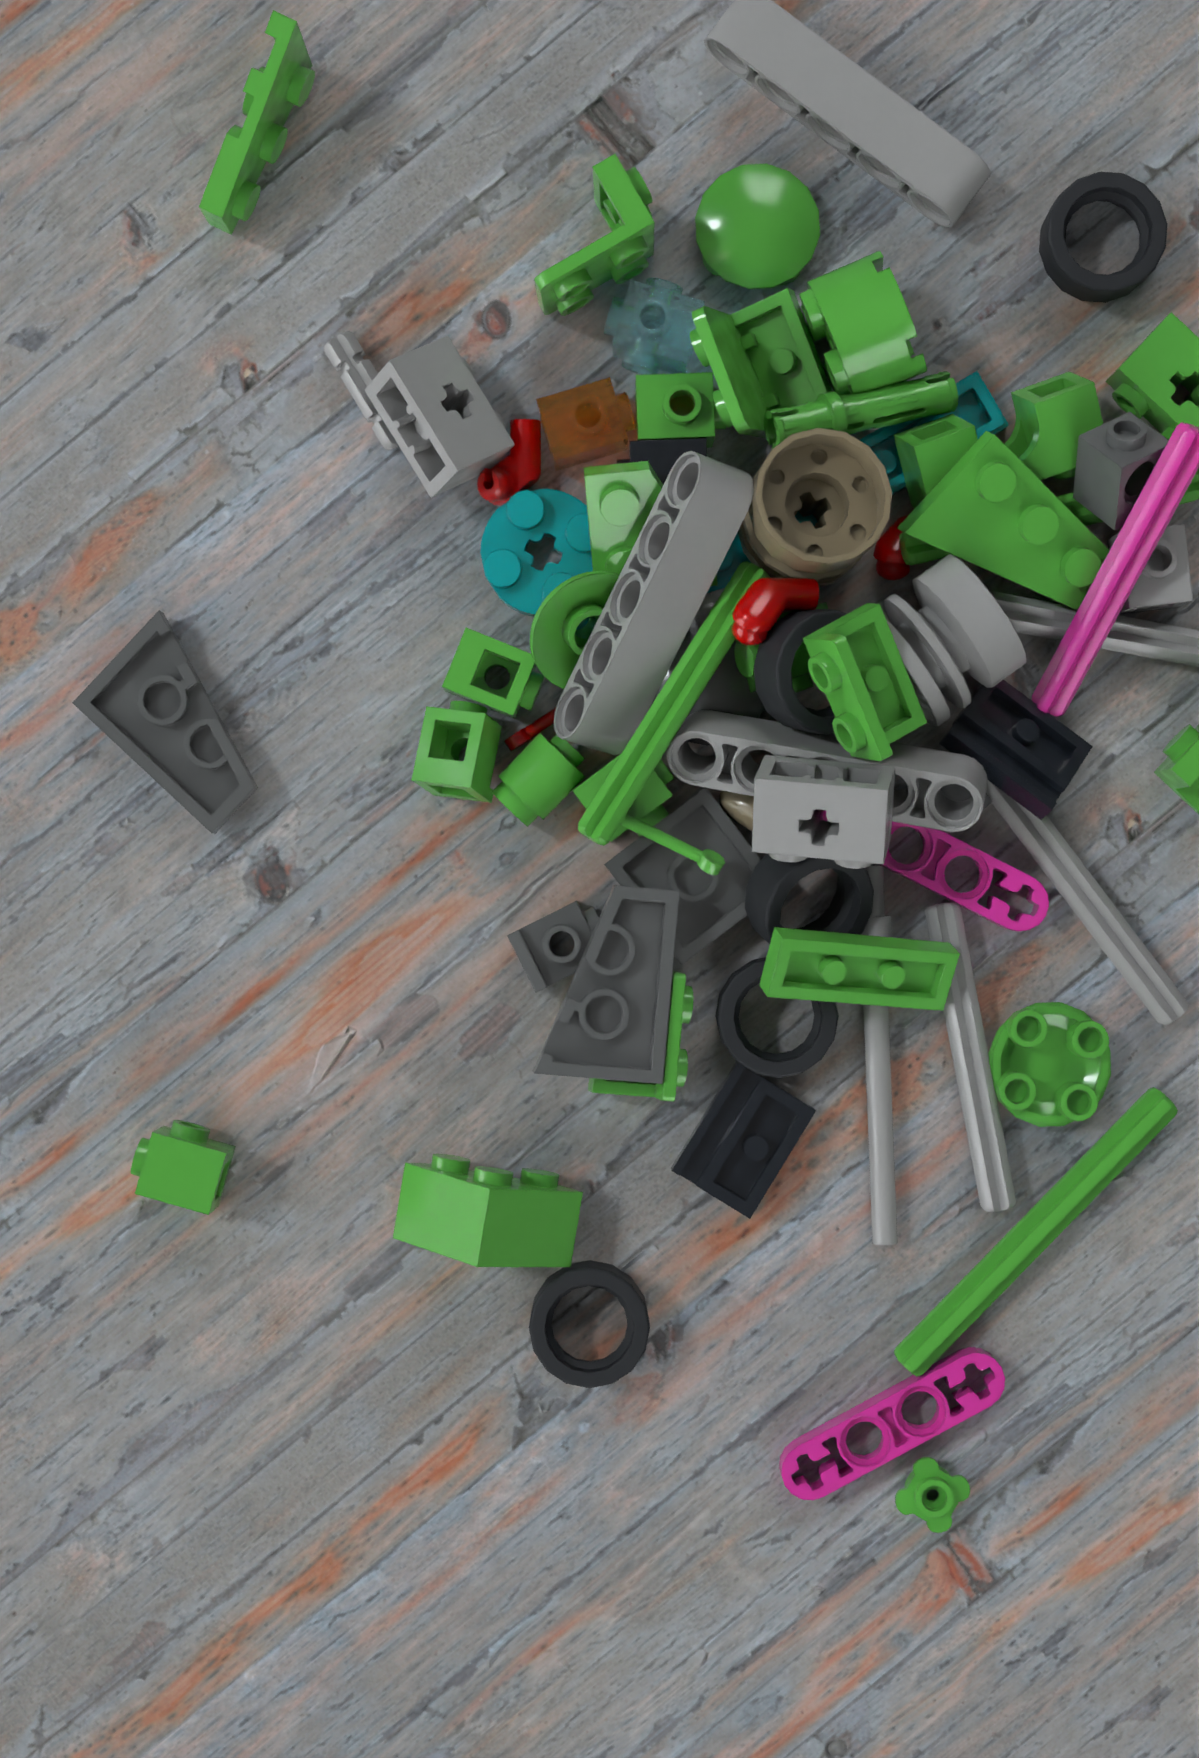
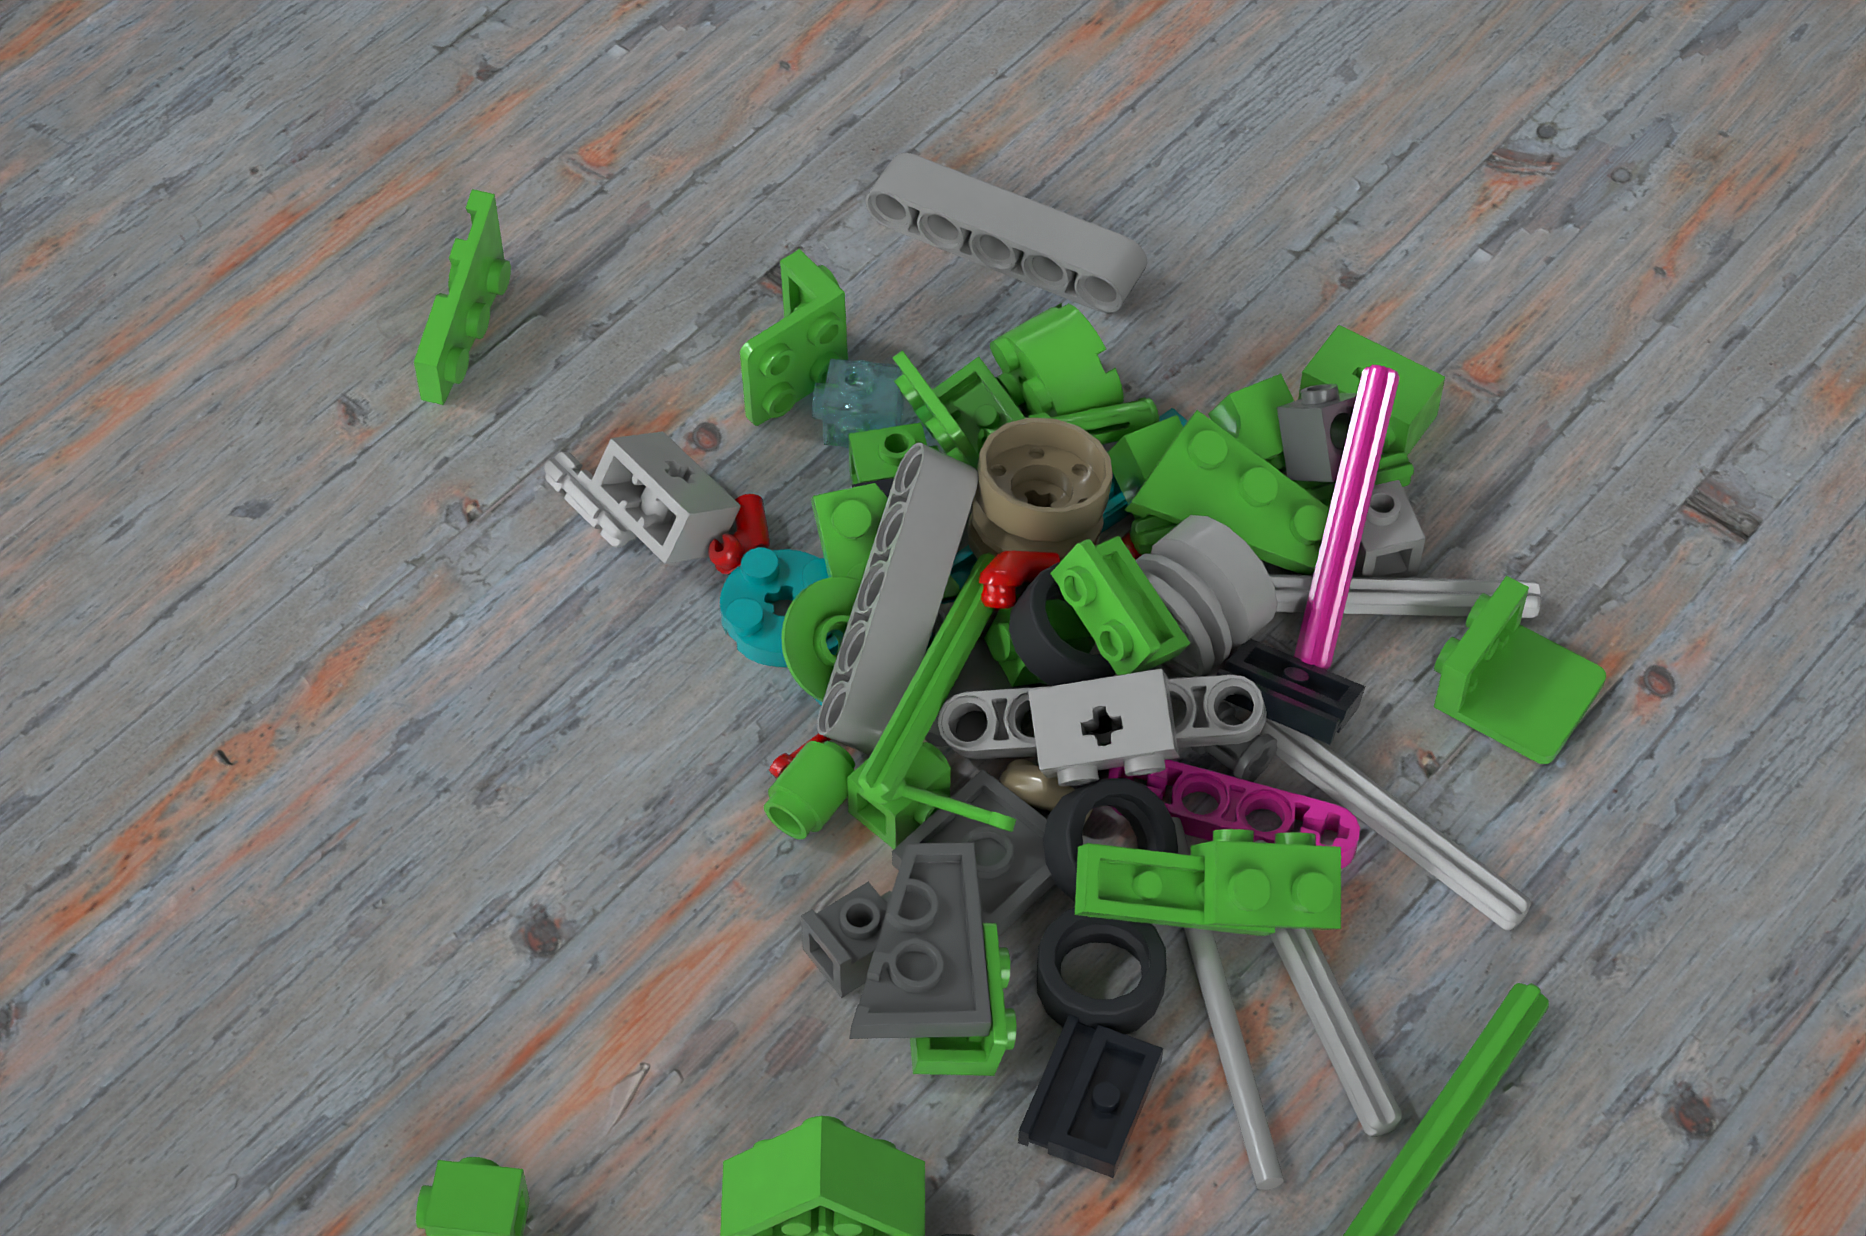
camera: 10 degrees left, 35 degrees down
dark grey wing [72,610,258,834] -> none
bright green brick [411,701,502,803] -> none
bright green brick [442,627,545,719] -> none
clear orange brick [536,377,636,471] -> none
bright green dish [695,163,820,289] -> none
bright green dish [988,1002,1111,1127] -> none
black tyre [1039,172,1167,303] -> none
none -> bright green bracket [1191,829,1341,930]

